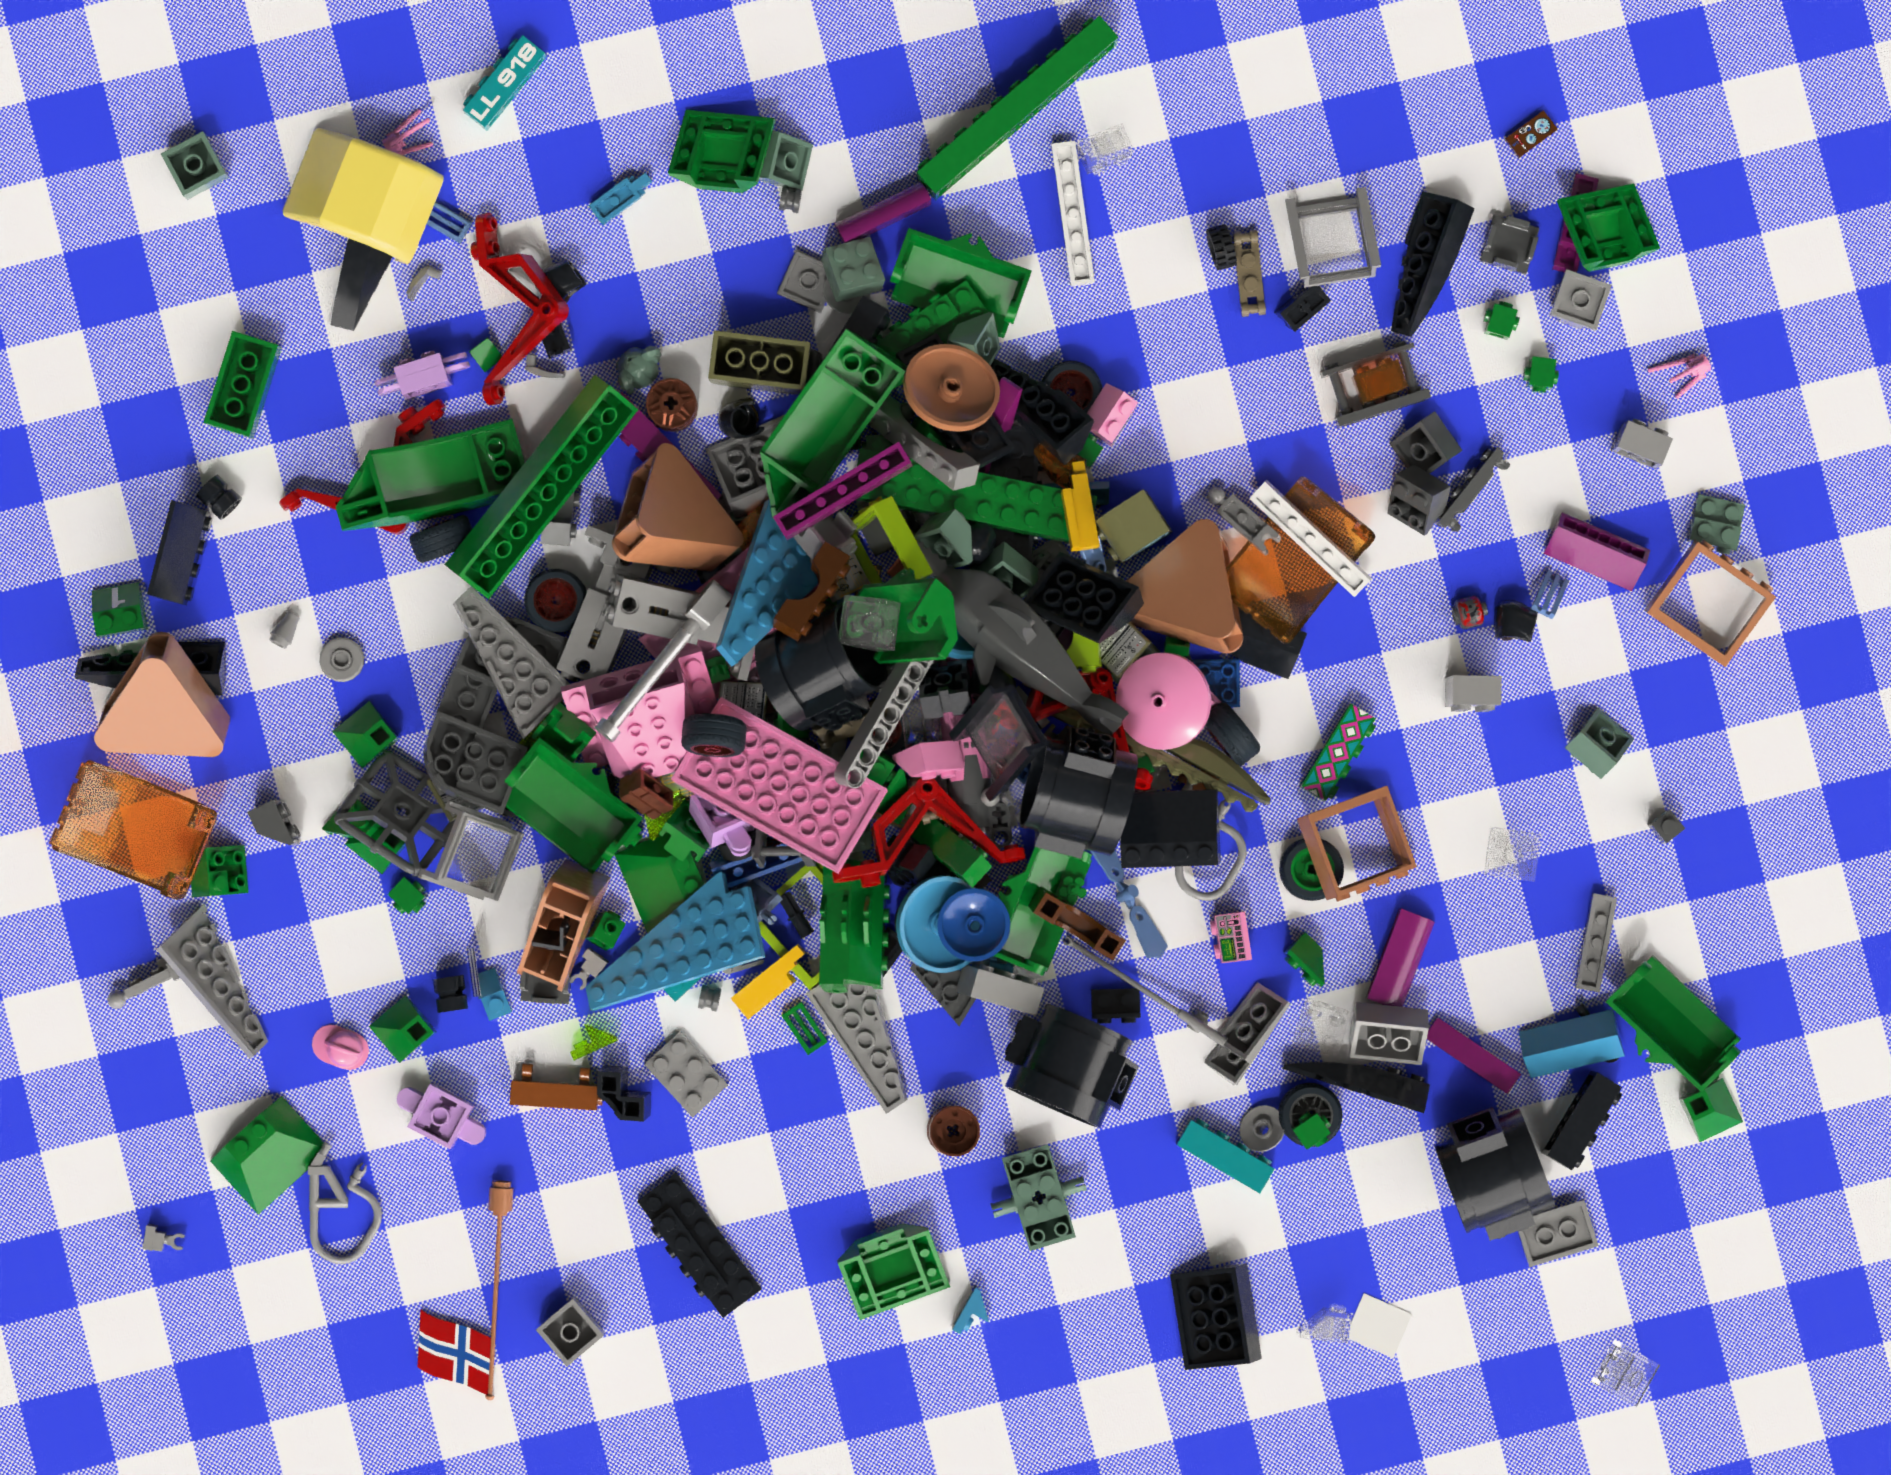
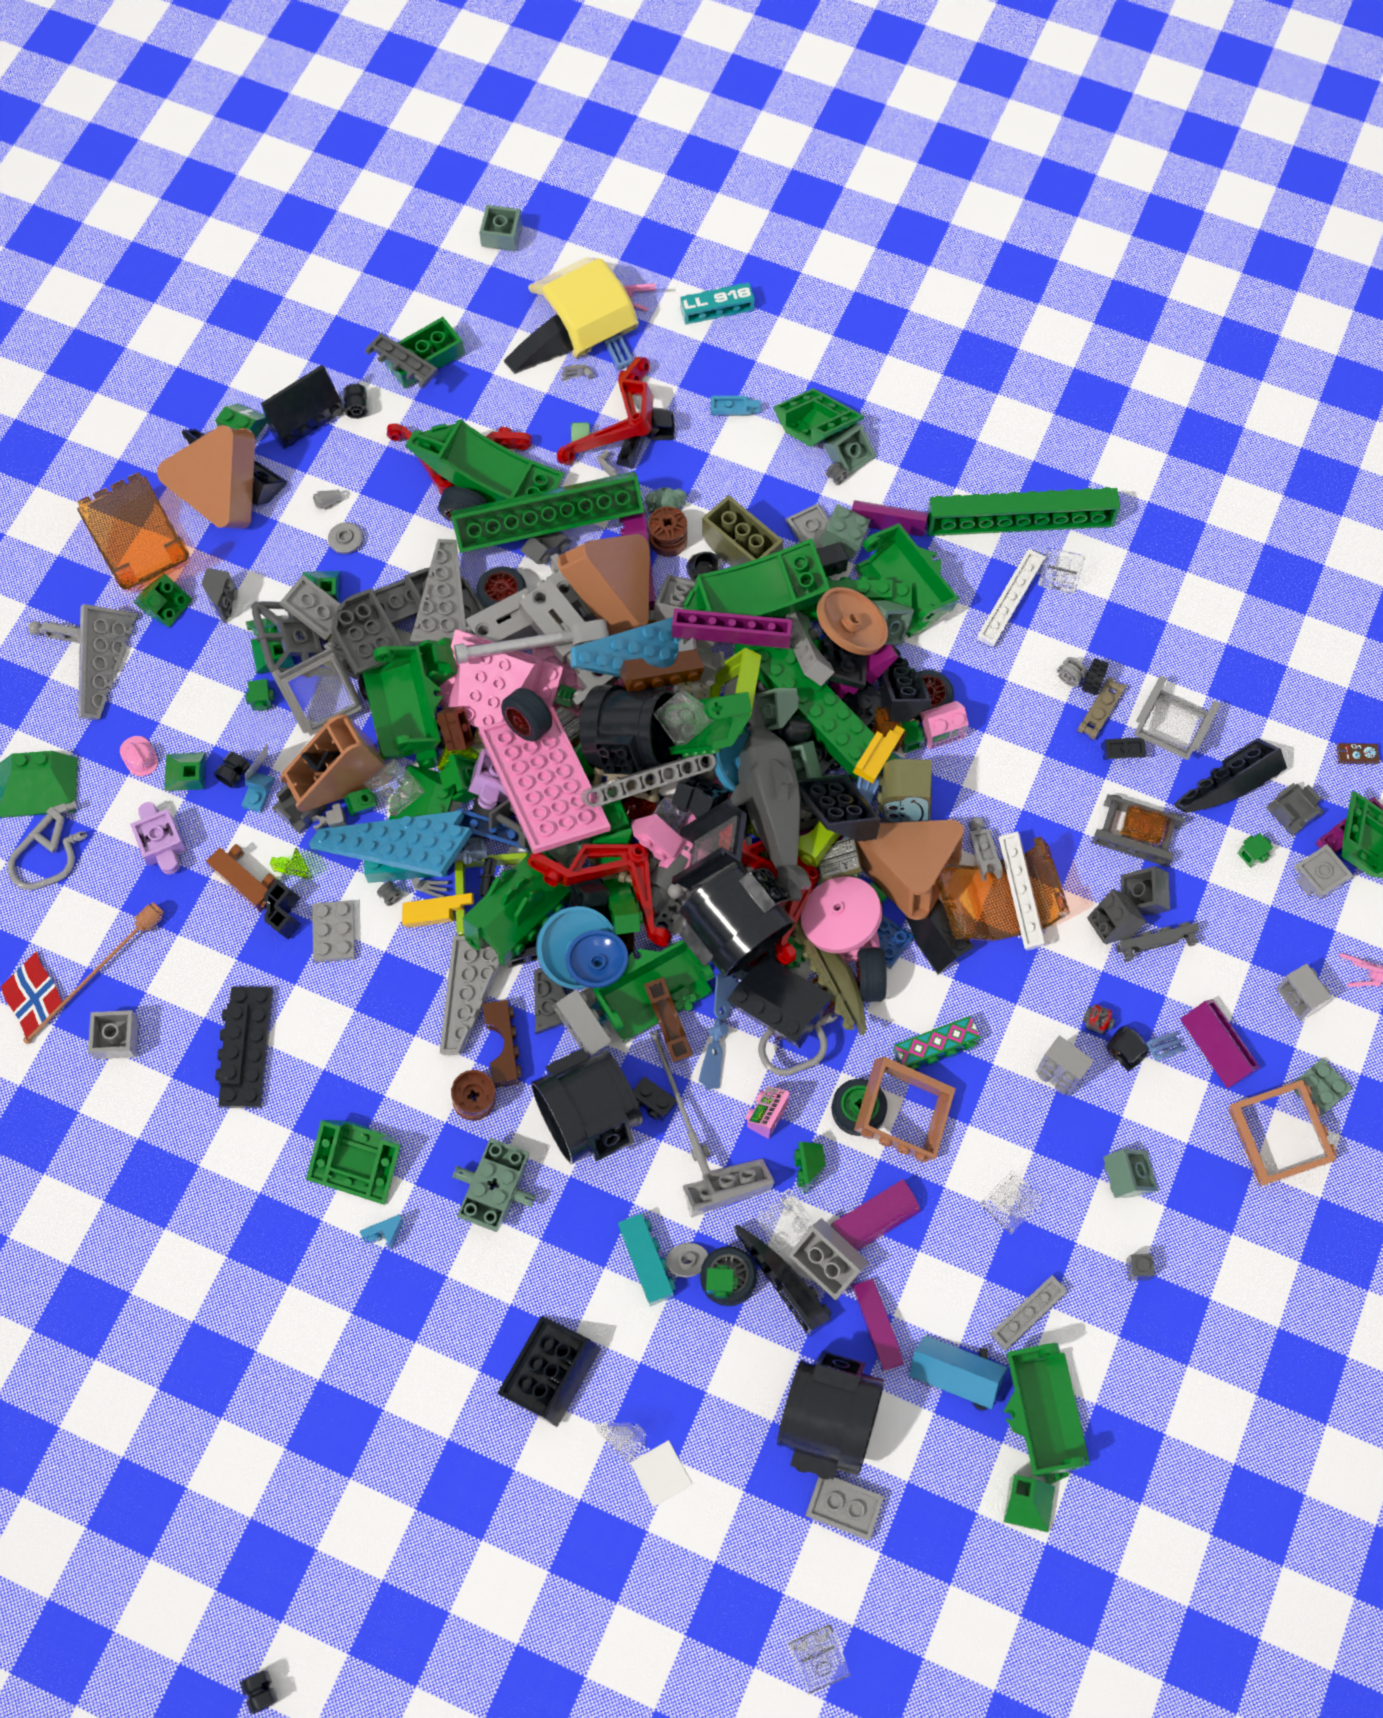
camera: 45 degrees right, 20 degrees down
lavender brick [374,351,470,400] -> none
green tile [781,1002,828,1055] -> none
green brick [1523,356,1559,393] -> none
black brick [1541,1071,1622,1170] -> none
none -> light grey plate [279,574,340,640]
none -> dark grey hinge [365,333,438,389]
none -> clear bracket [365,759,424,817]
none -> reddish brown arch [483,1000,522,1088]
none -> light grey wheel [1056,657,1088,687]

